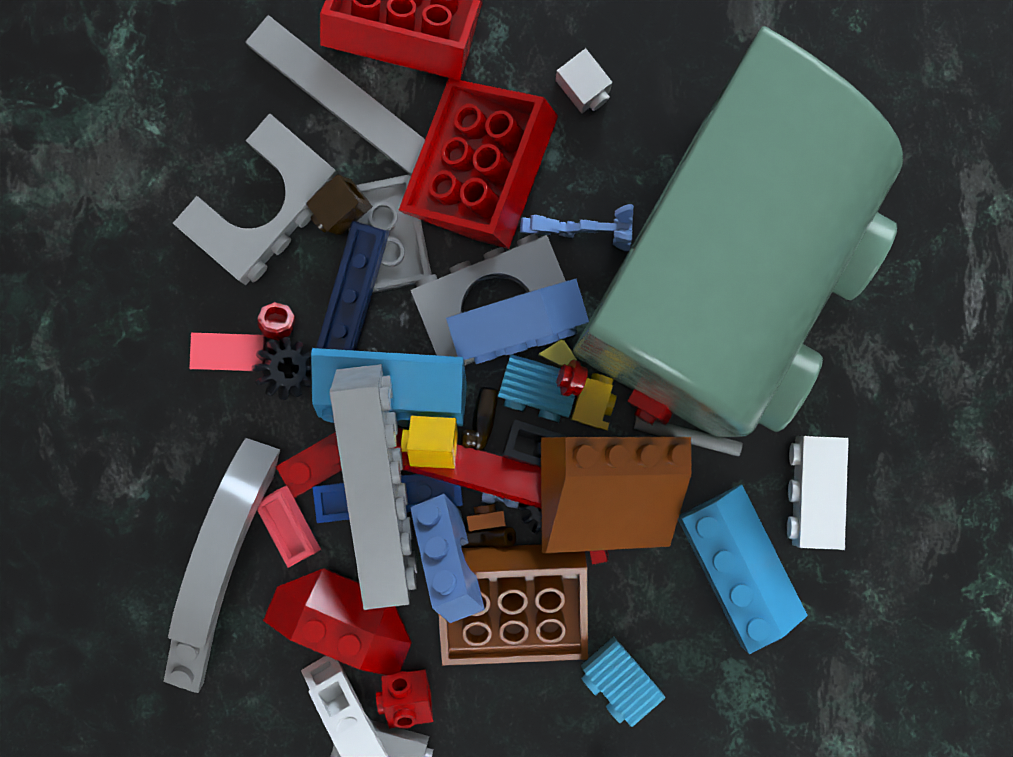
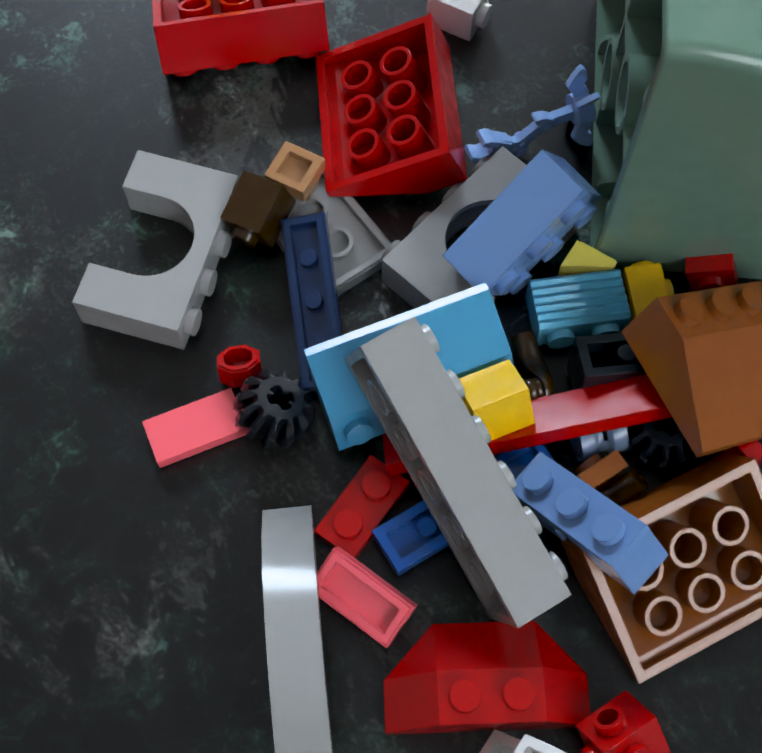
camera: 25 degrees left, 20 degrees down
light grey tile [245,15,425,175] -> none
red plate [556,359,588,397] -> none
none -> medium nougat tile [264,141,326,202]

